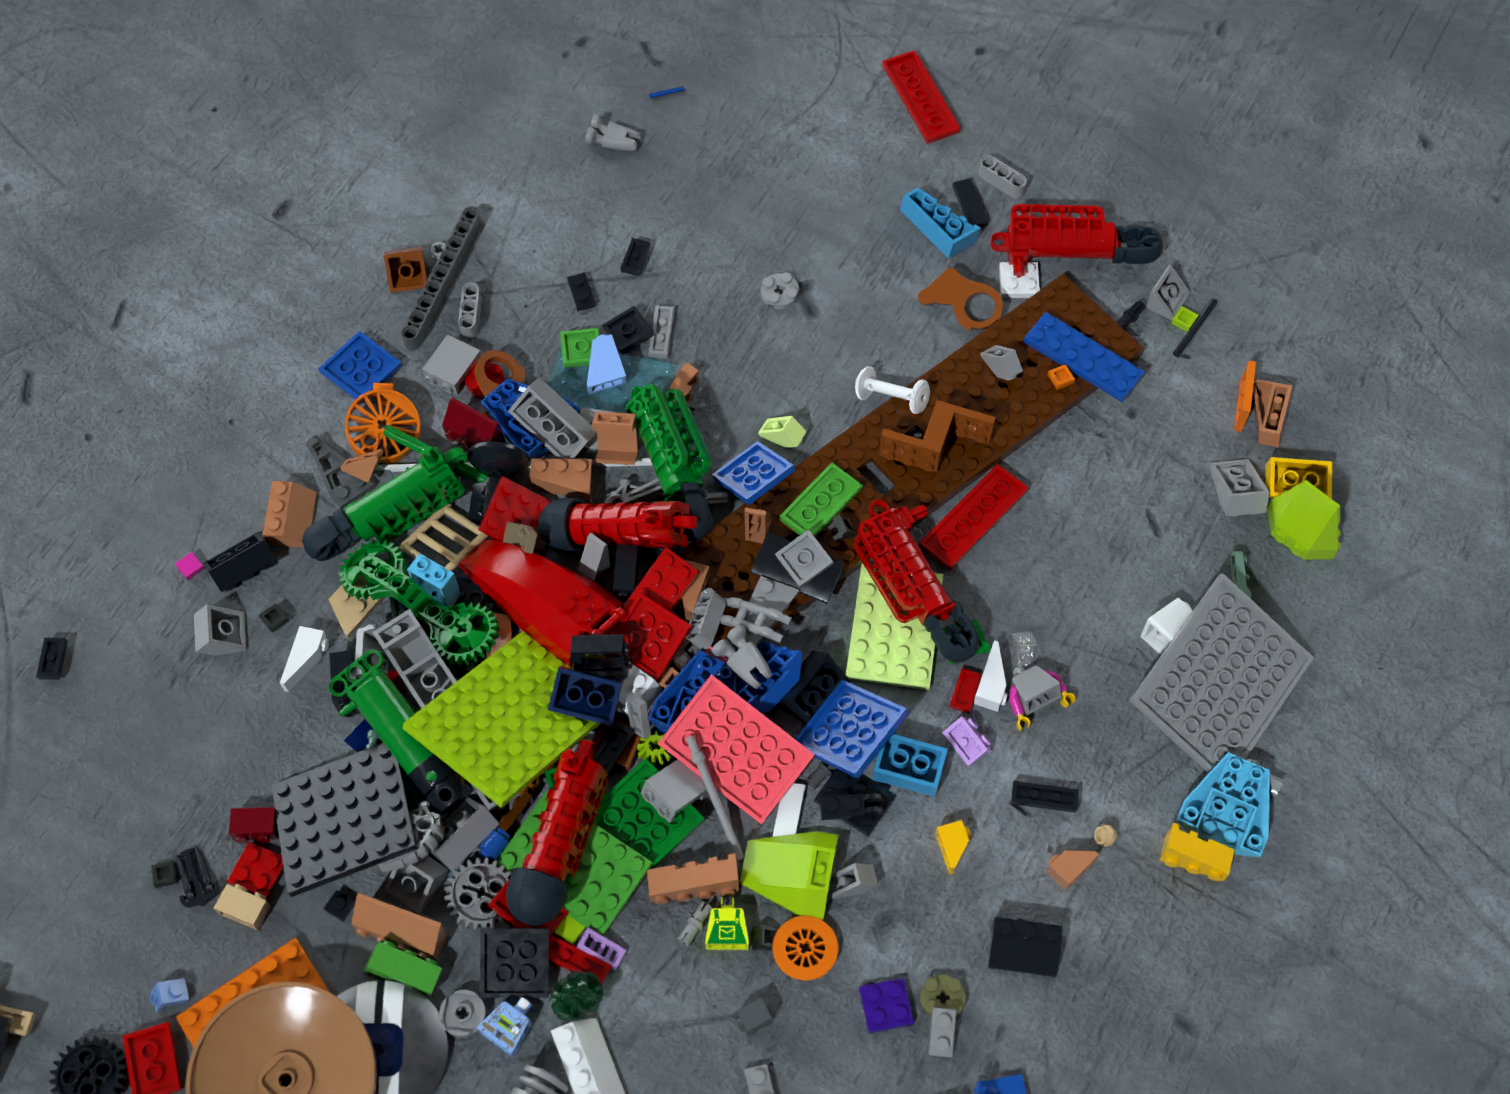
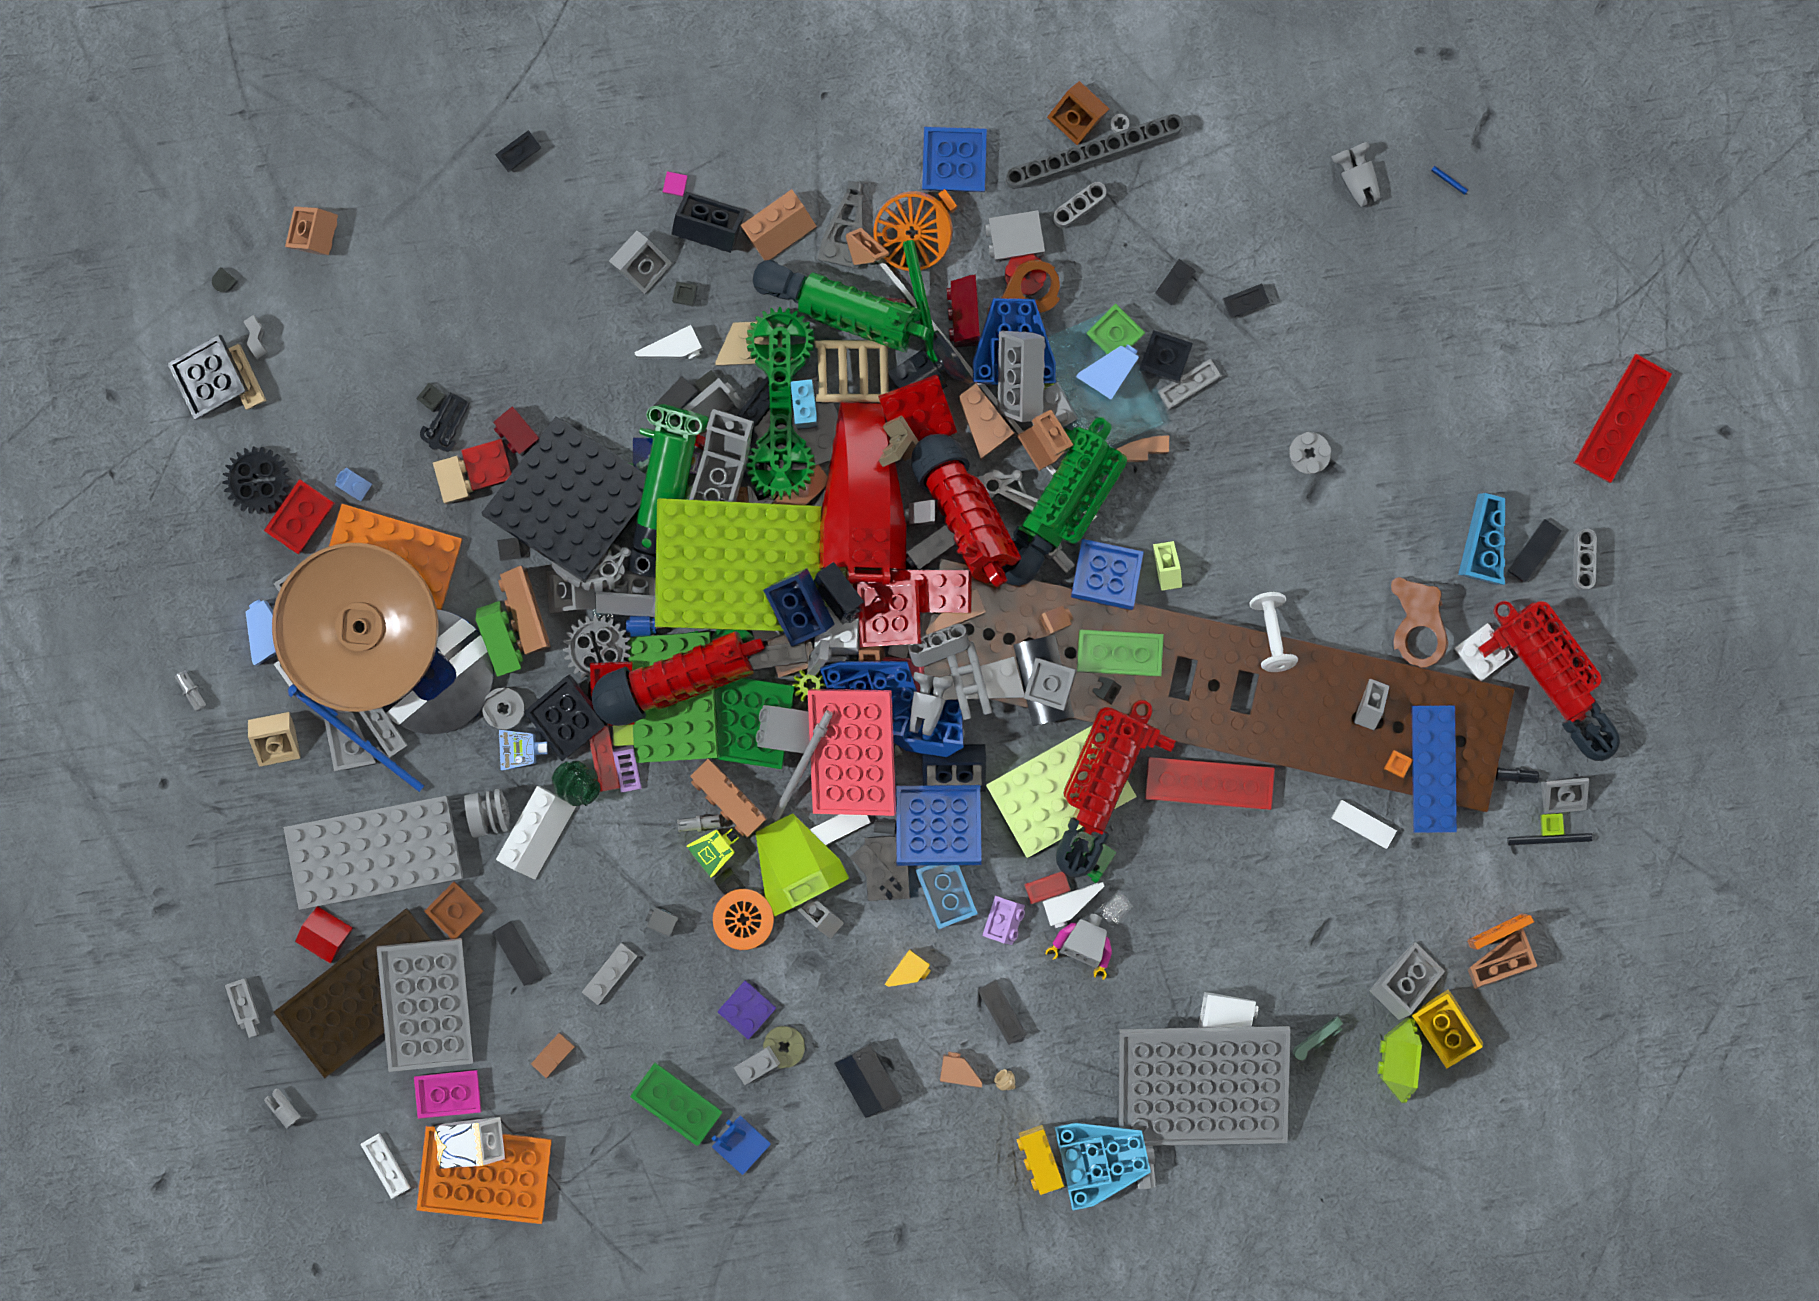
camera: 55 degrees right, 25 degrees up
dark orange bracket [879,400,995,472] -> none
none -> white tile [1331,800,1397,849]

